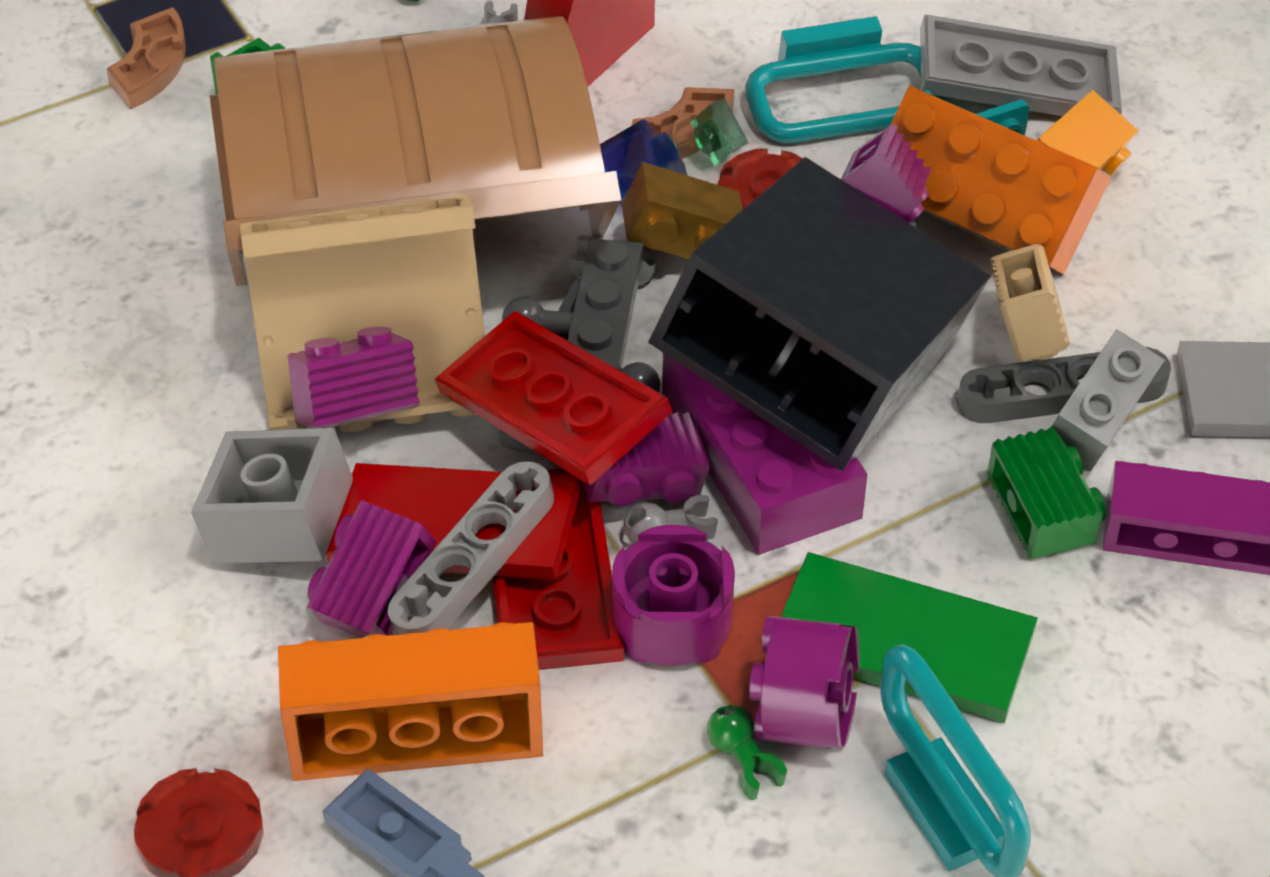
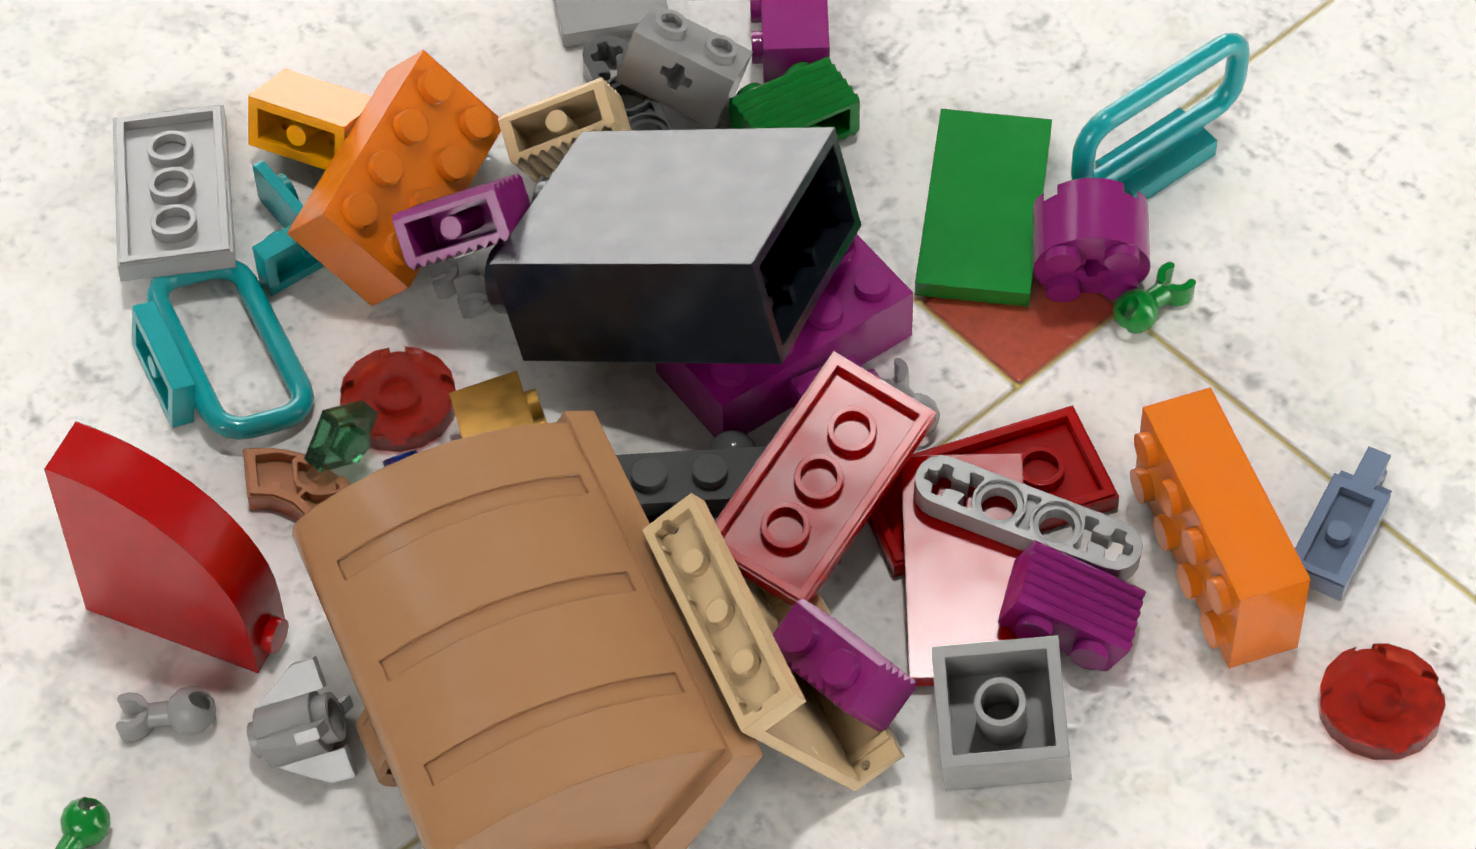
camera: 100 degrees left, 5 degrees up
magenta brick [612,525,735,666] -> none

